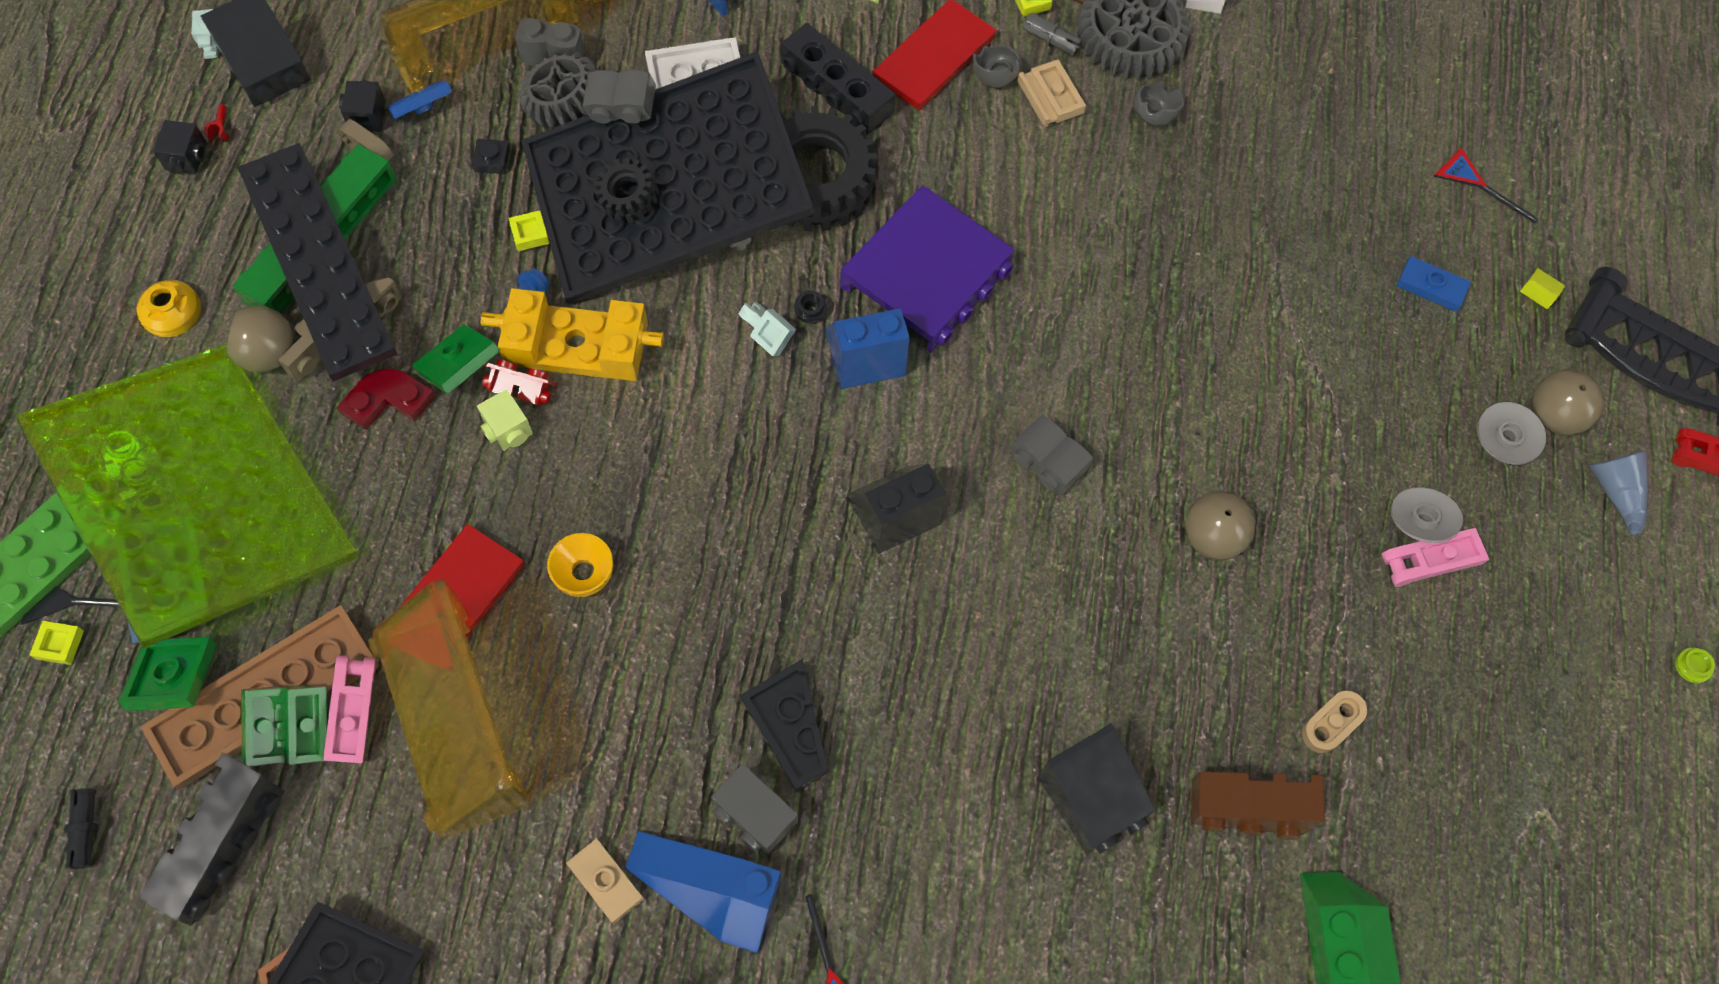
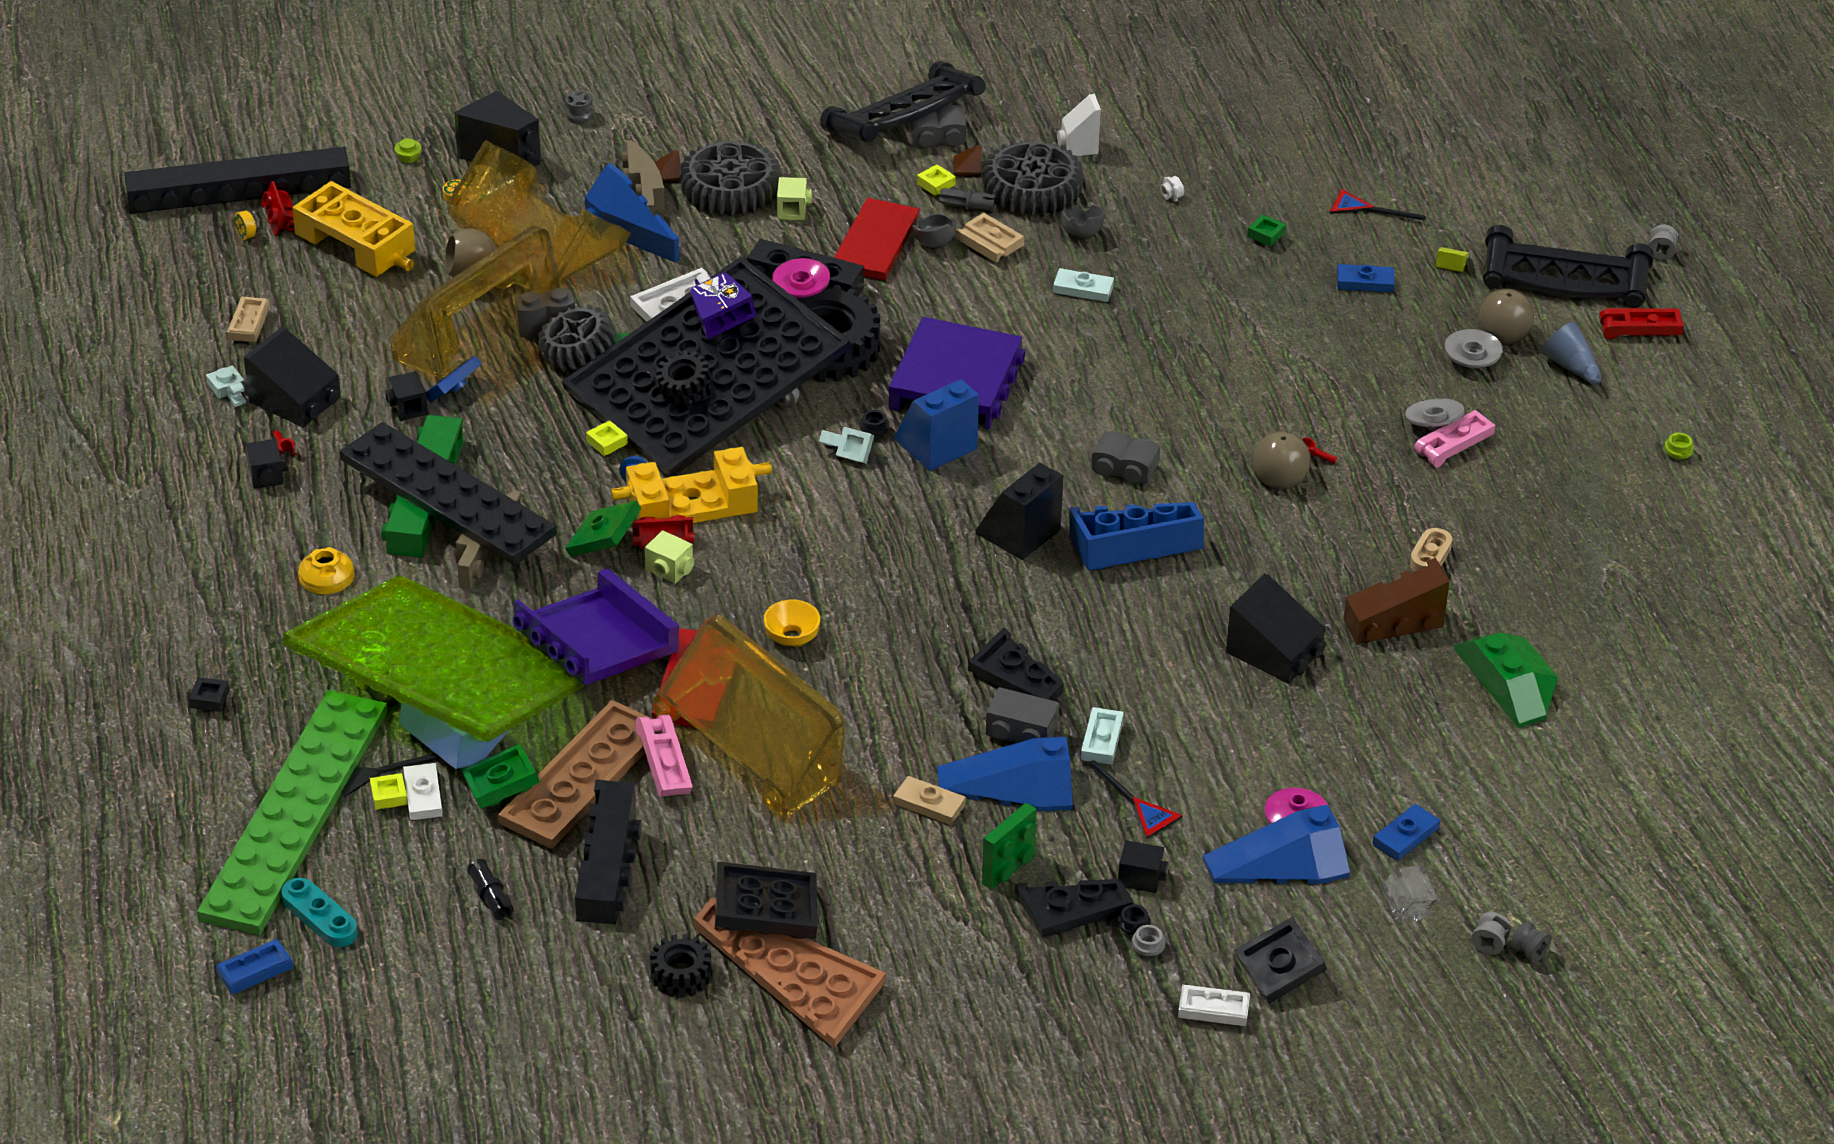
camera: 20 degrees left, 25 degrees down
dark tan helmet [227,305,294,372] -> none
green slope [241,685,327,766] -> none
dark red plate [336,369,436,430] -> none
dark tan beam [337,119,393,161] -> none
black plate [472,139,511,174] -> none
dark grey brick [582,70,656,123] -> none
none -> white plate [403,763,443,820]
none -> dark purple panel [513,568,679,685]
none -> dark purple torso [690,273,757,339]
none -> dark pink dish [772,258,830,298]
none -> light aqua plate [1053,268,1114,302]
none -> blue wedge [1069,502,1204,570]
none -> light aqua plate [1081,707,1124,765]
none -> white plate [1160,176,1184,202]
none -> green plate [1247,214,1286,247]
none -> red hand [1302,437,1337,464]

